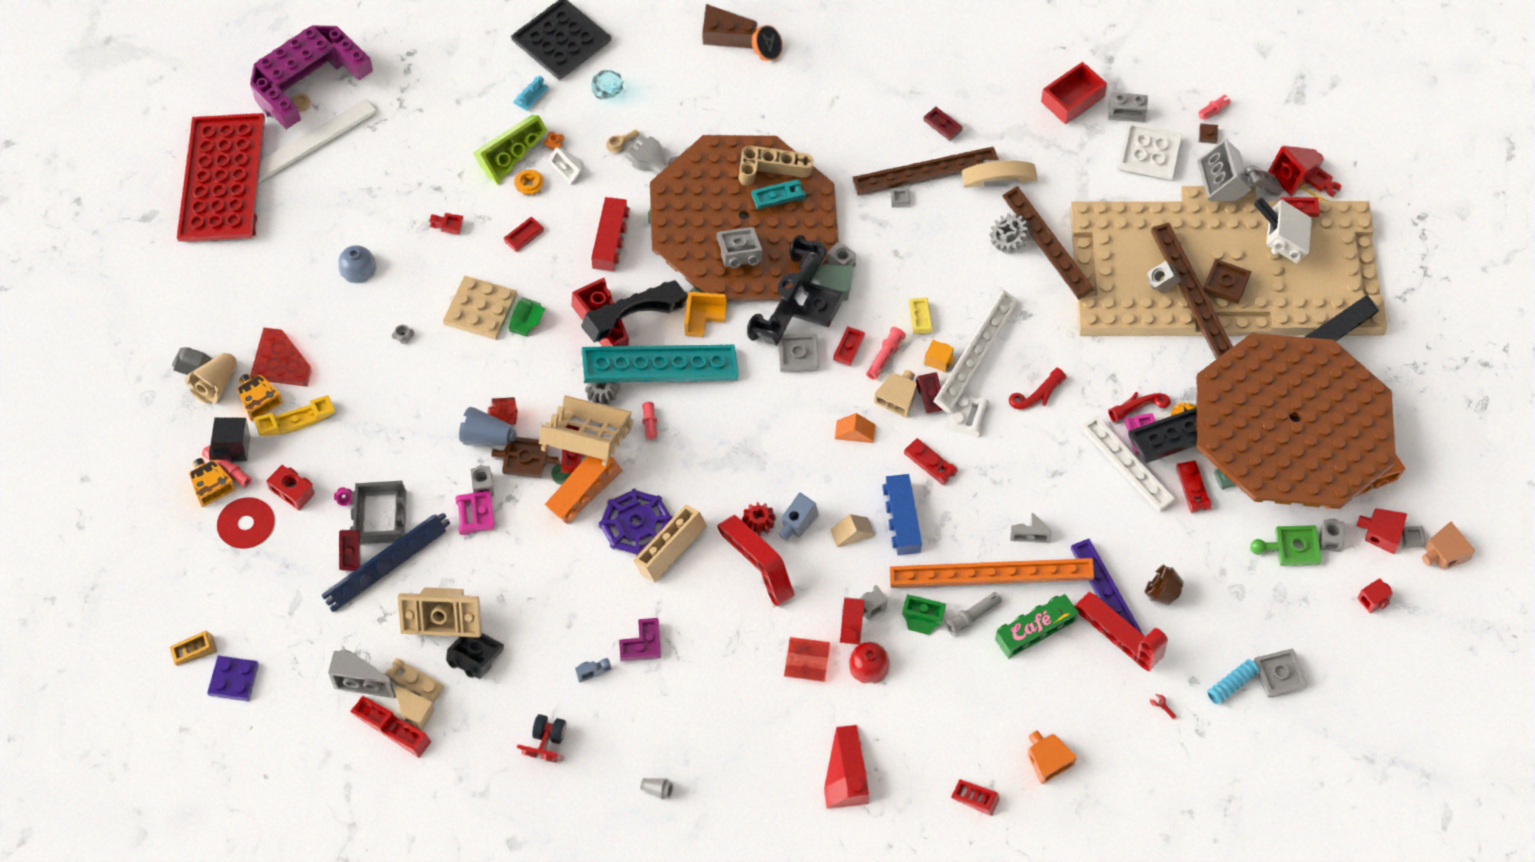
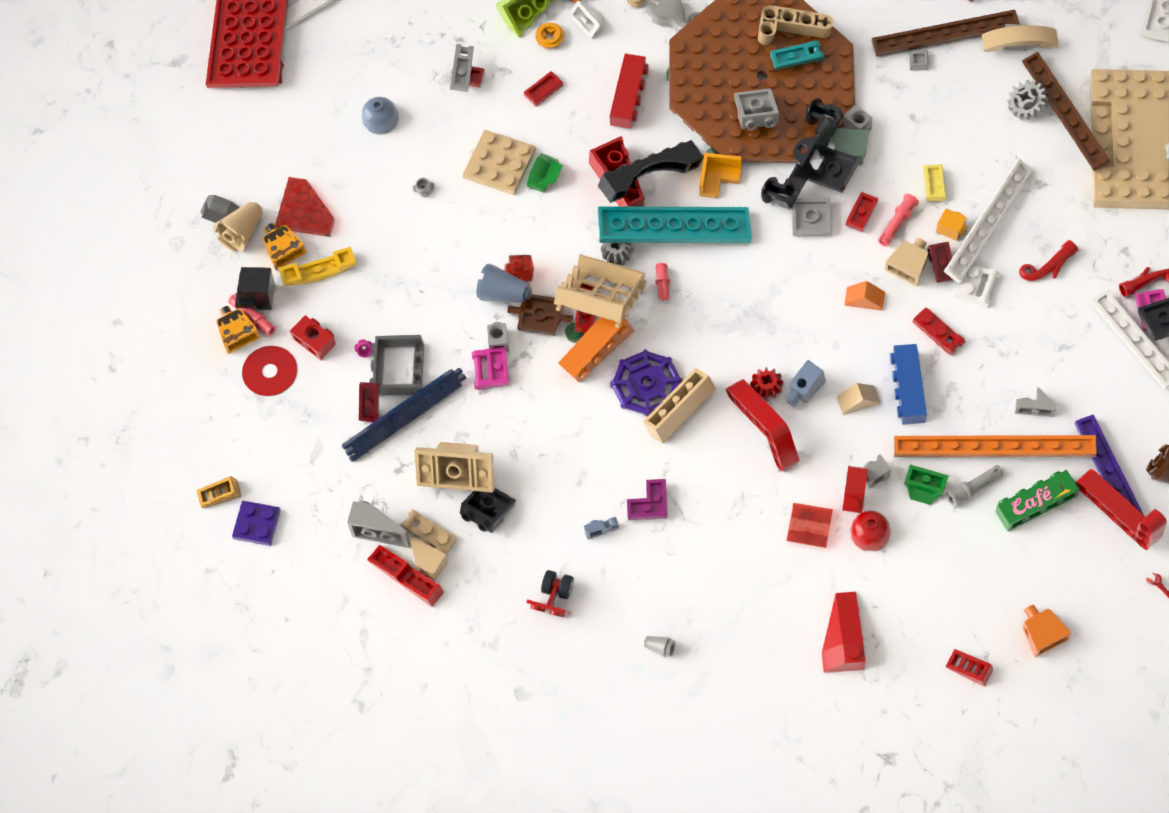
camera: 10 degrees right, 5 degrees up
none -> light grey plate [450,44,474,92]

